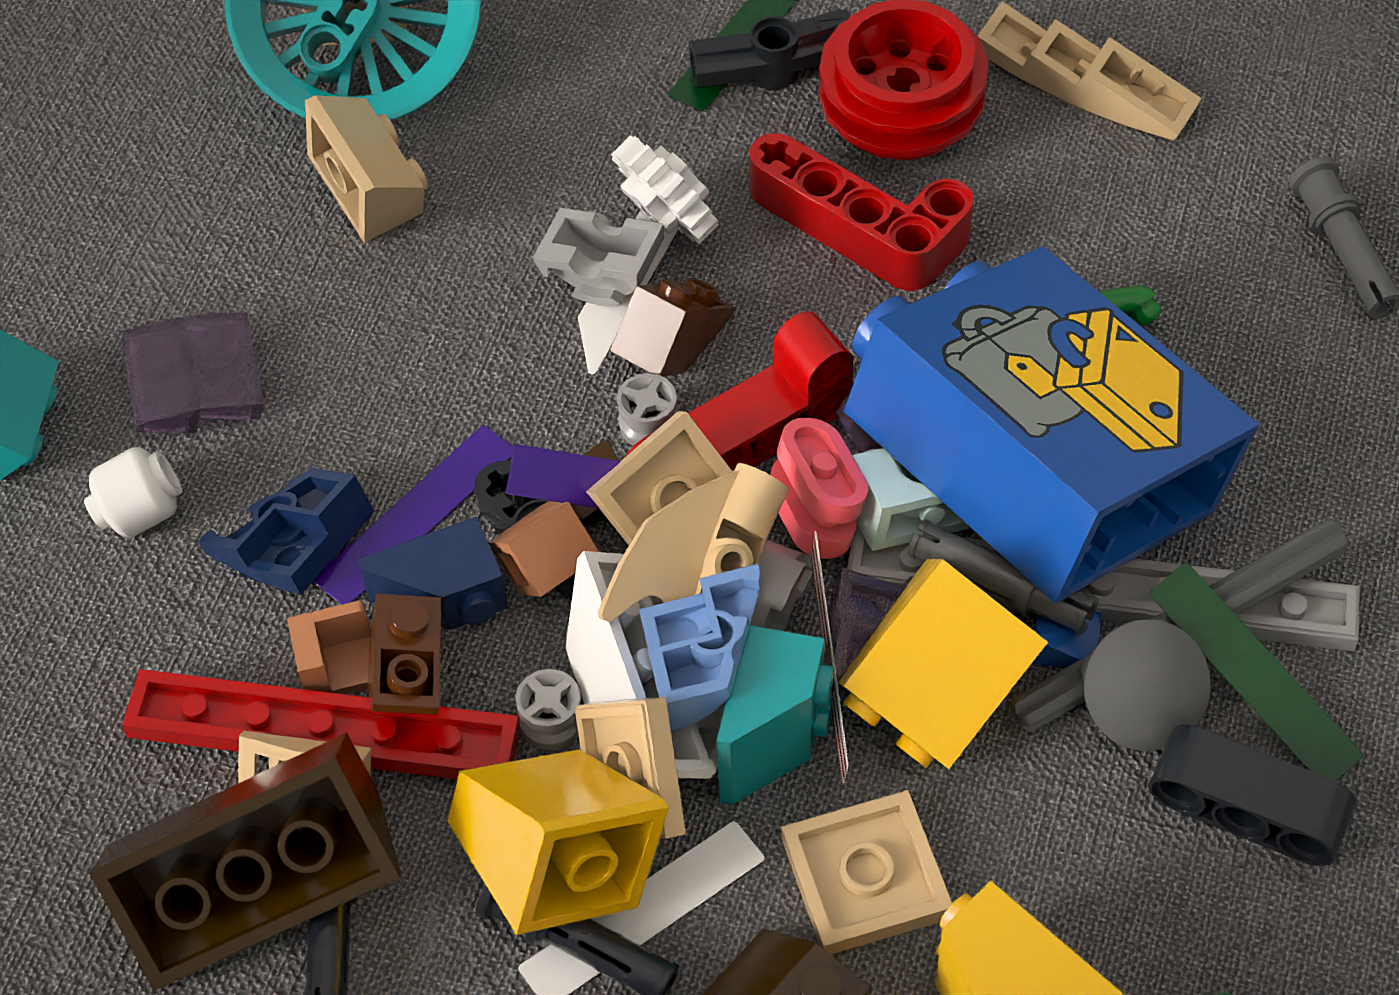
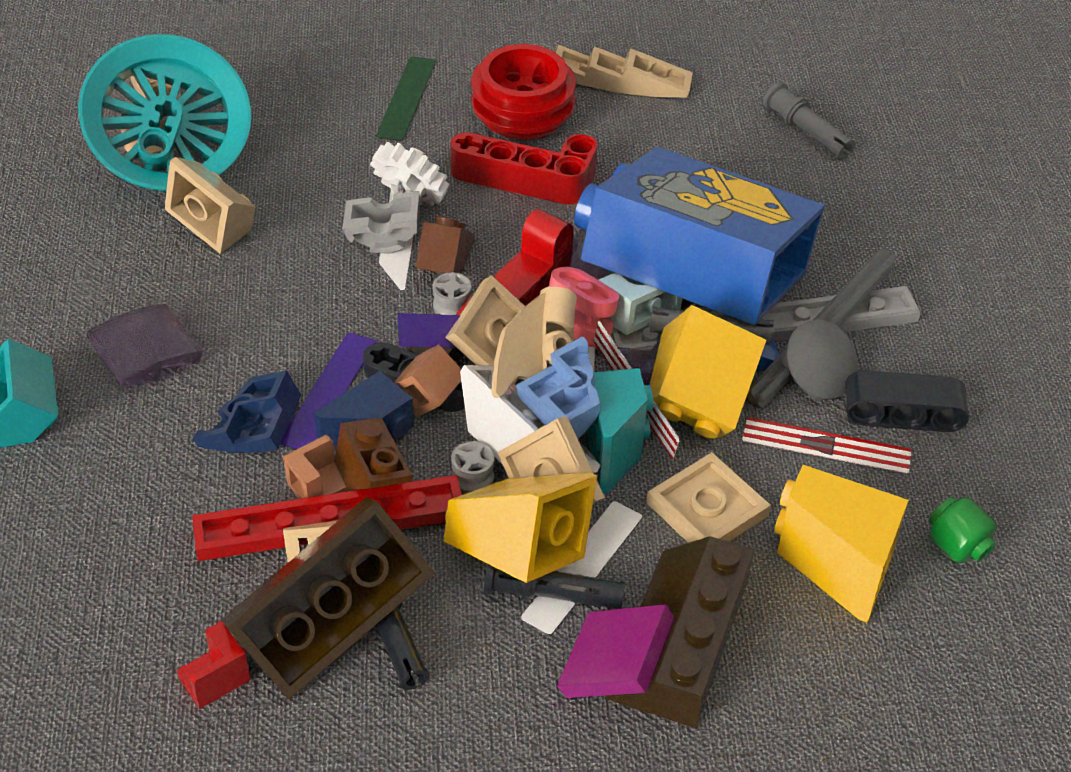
camera: 25 degrees left, 10 degrees down
white head [84,447,182,538] -> none
black piece [688,8,851,90] -> none
dark green sticker [1150,563,1363,781] -> none
none -> red panel [177,621,251,709]
none -> sticker [742,417,911,474]

